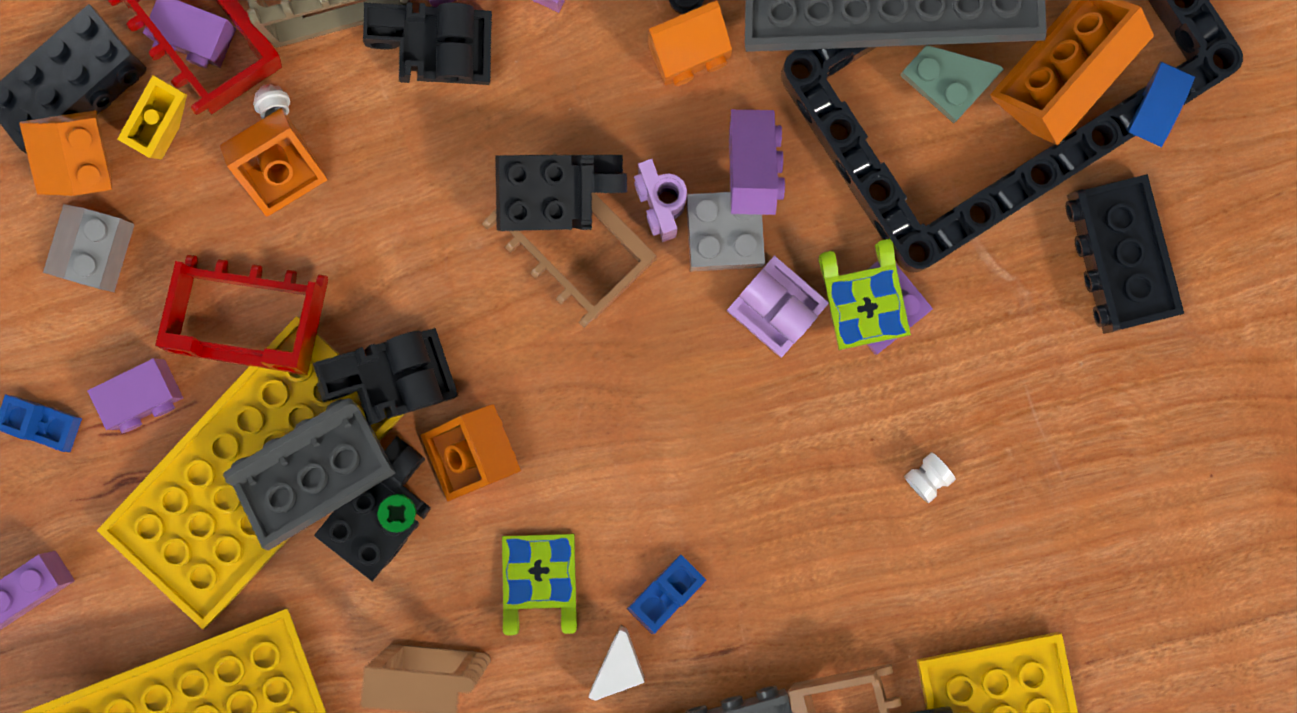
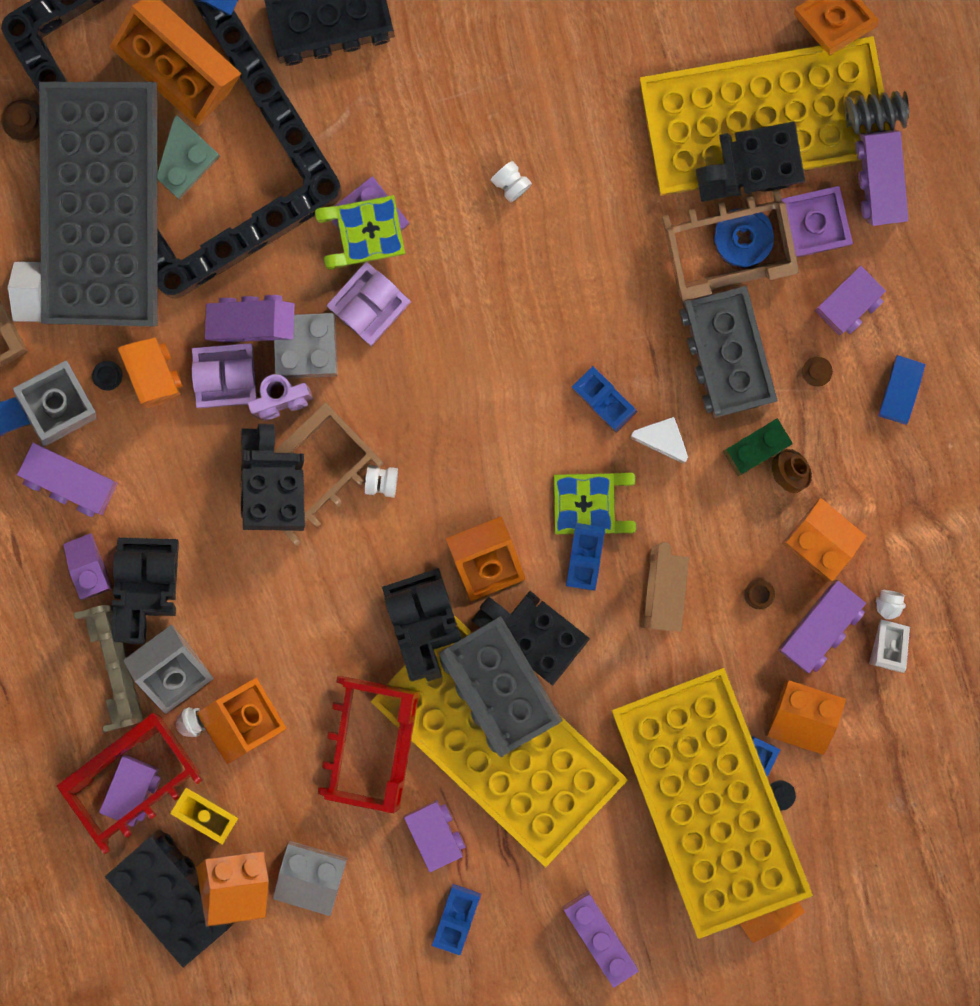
camera: 85 degrees left, 0 degrees up
green wheel [378,494,416,533] -> none
none -> light grey slope [123,625,214,714]
none -> lavender plate [192,343,257,409]
none -> white wheel [365,464,398,498]
none -> blue slope [566,523,605,591]

